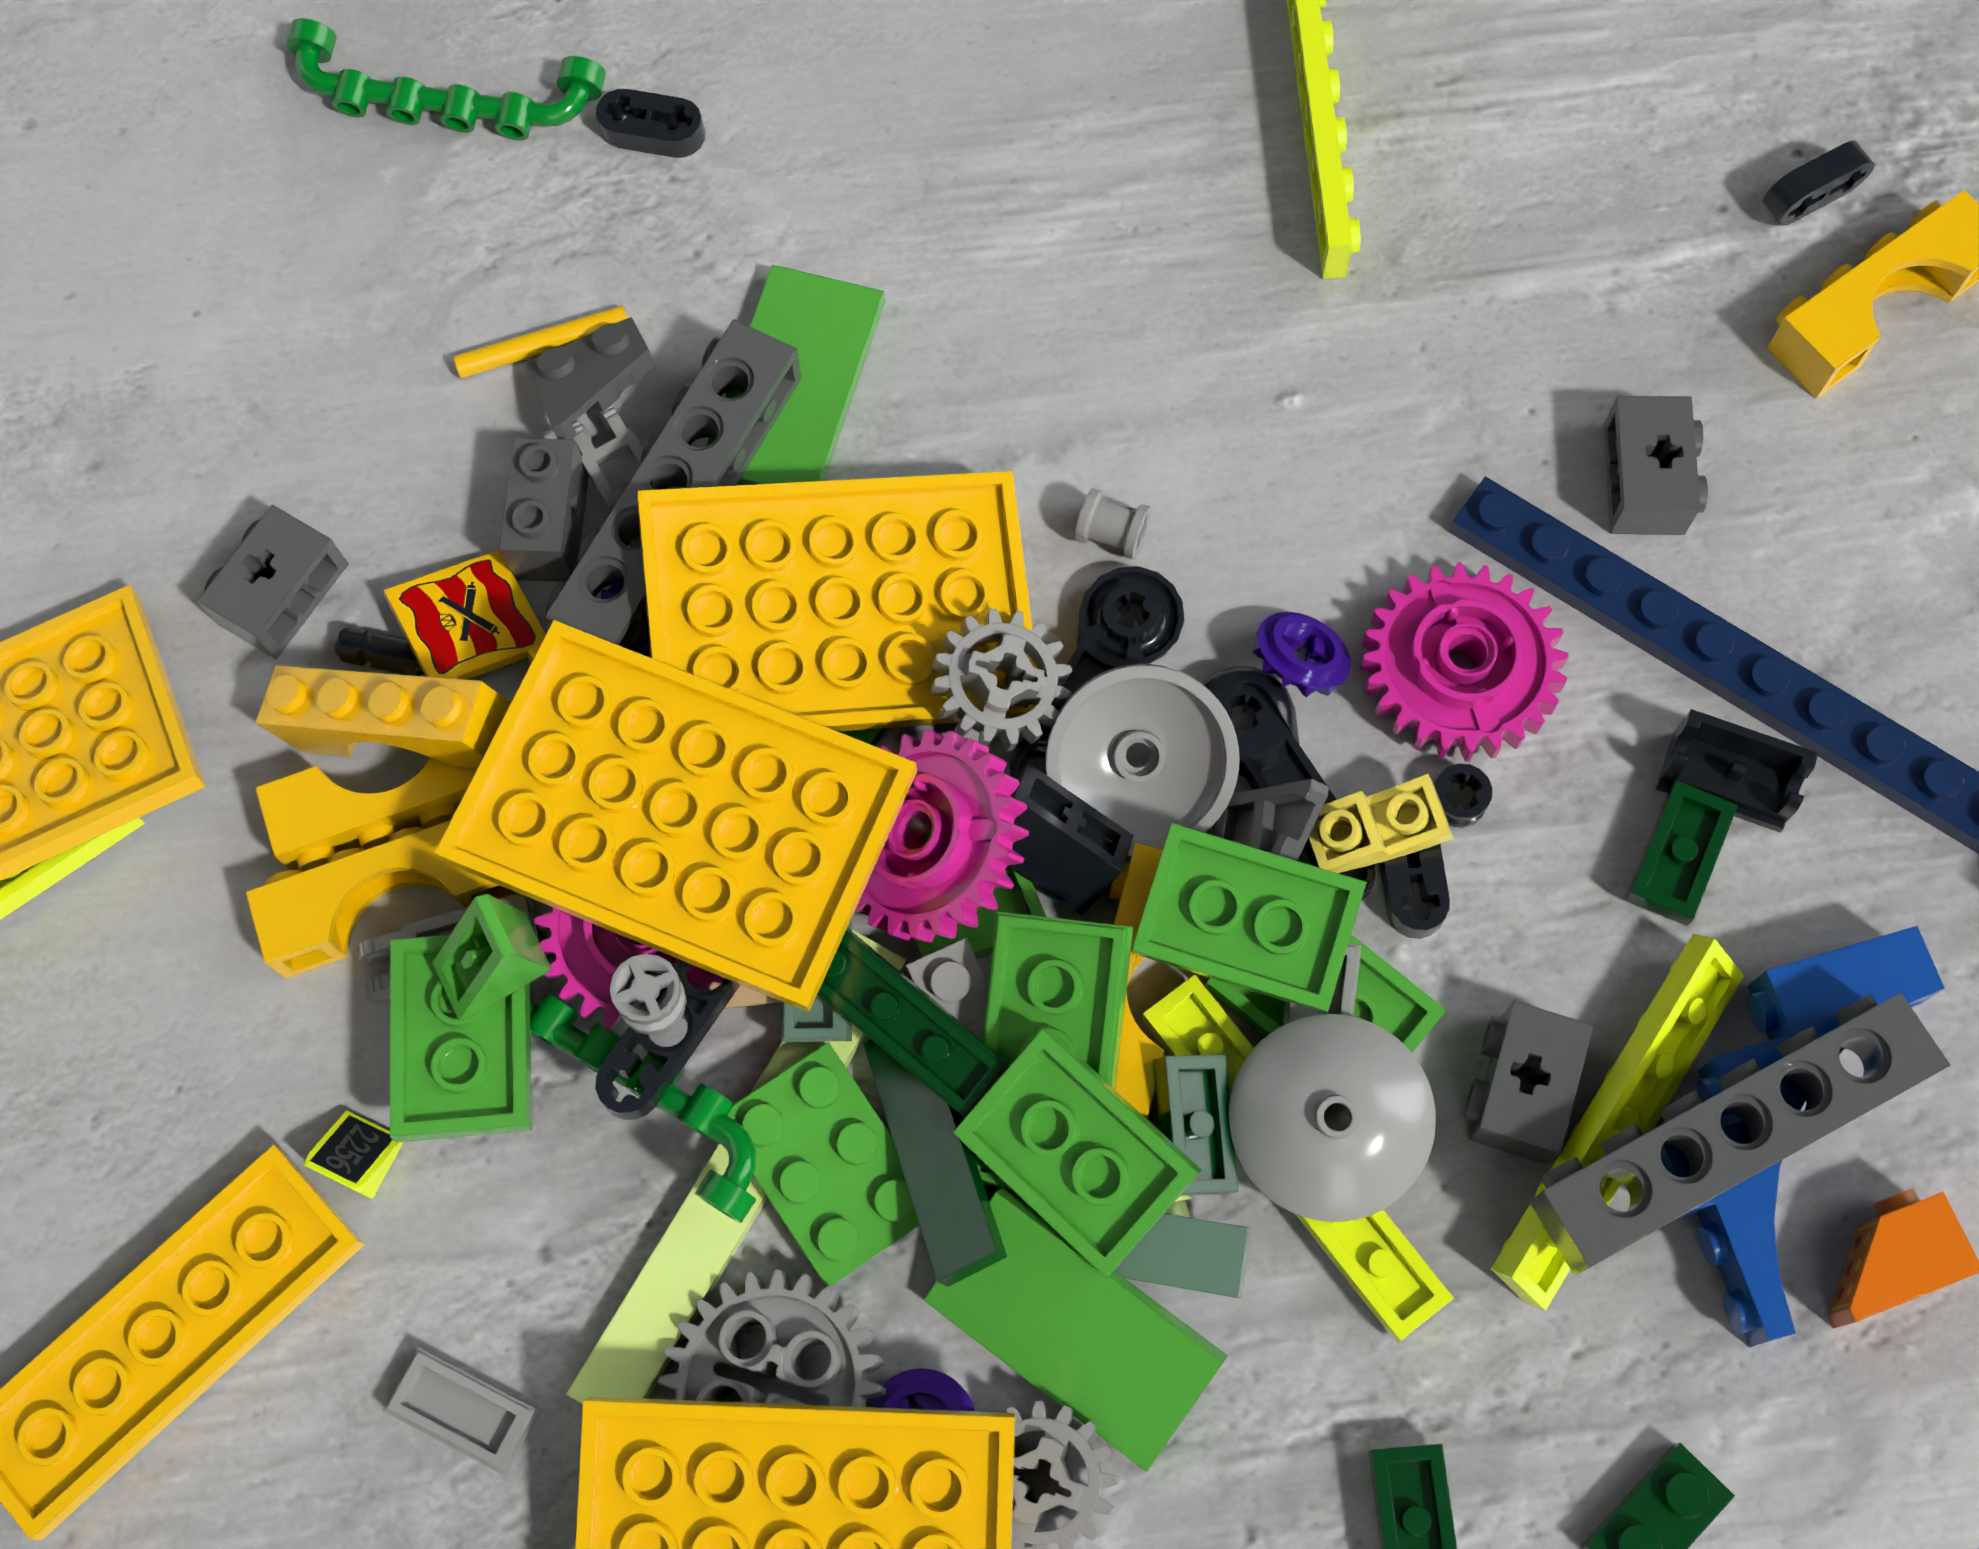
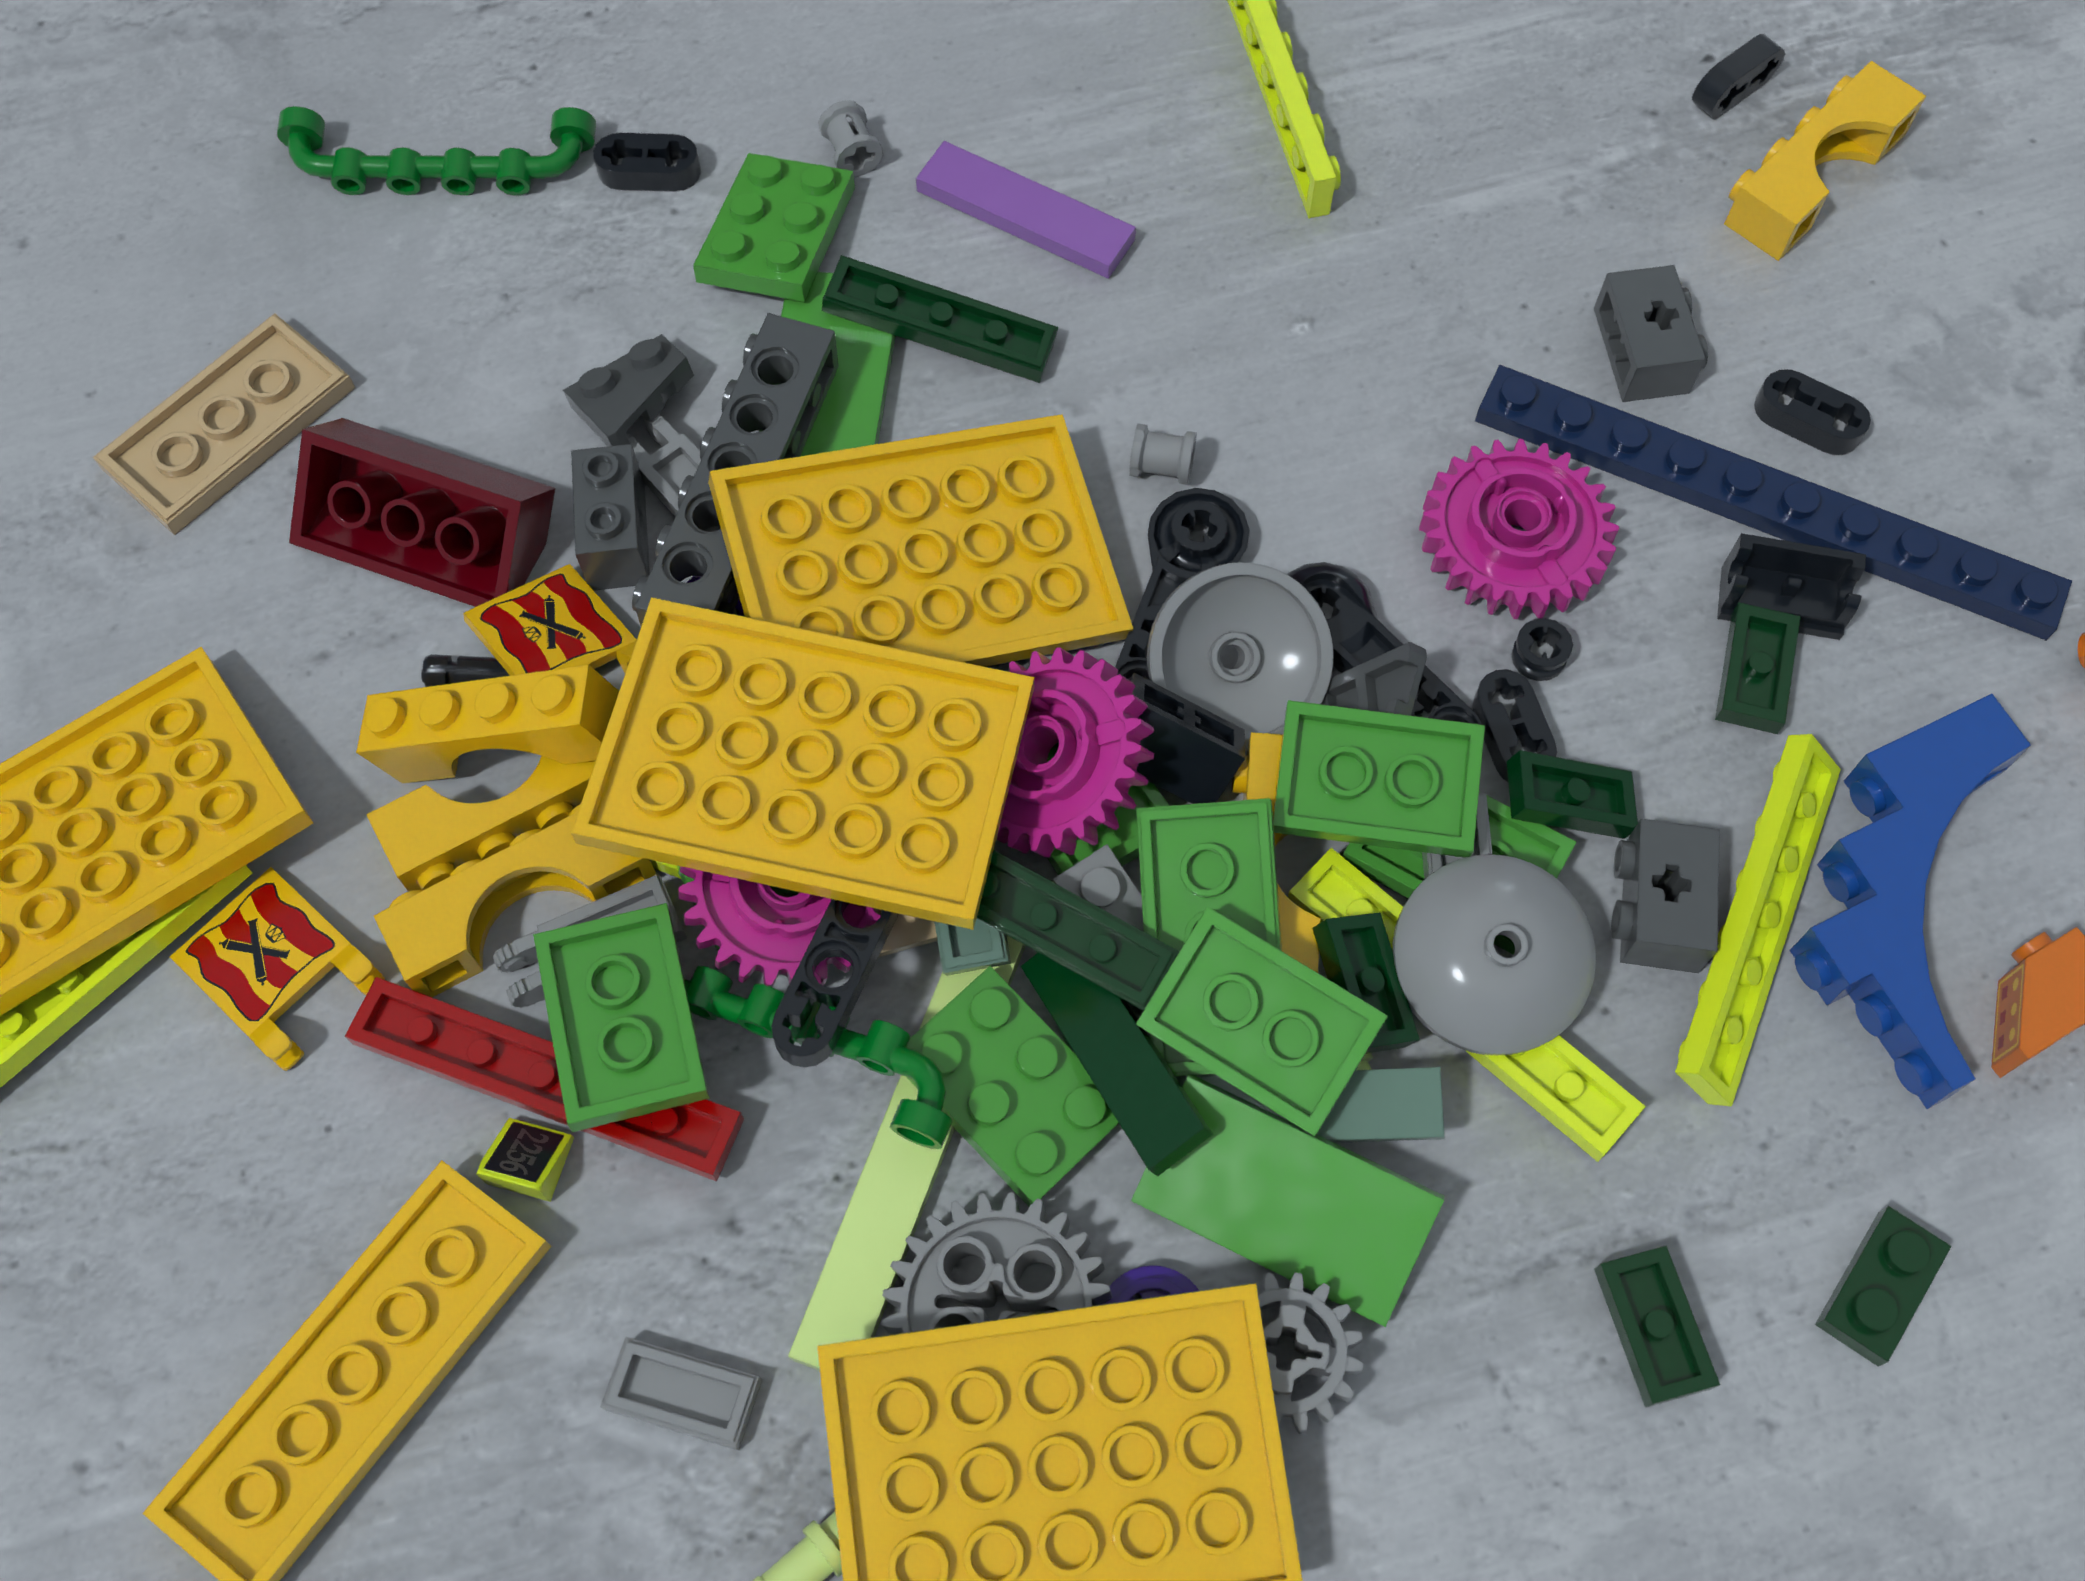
camera: 15 degrees left, 5 degrees down
dark grey brick [197,504,349,660] -> none
bright green slope [432,894,552,1020] -> none
yellow bar [453,305,628,379] -> none
light grey wheel [610,954,687,1035] -> none
light grey gear [930,609,1072,751] -> none
dark purple gear [1252,612,1351,697] -> none
light yellow slope [1309,774,1454,873] -> none
dark grey brick [1529,993,1951,1276] -> none
none -> tan tile [93,313,355,535]
none -> flag [169,867,385,1071]
none -> dark red slope [289,418,556,607]
none -> red plate [344,977,744,1182]
none -> bright green plate [693,153,855,302]
none -> light grey bush [818,100,883,177]
none -> dark green tile [822,255,1058,383]
none -> medium lavender tile [916,141,1136,279]
none -> dark green plate [1507,750,1638,839]
none -> black beam [1754,369,1871,455]

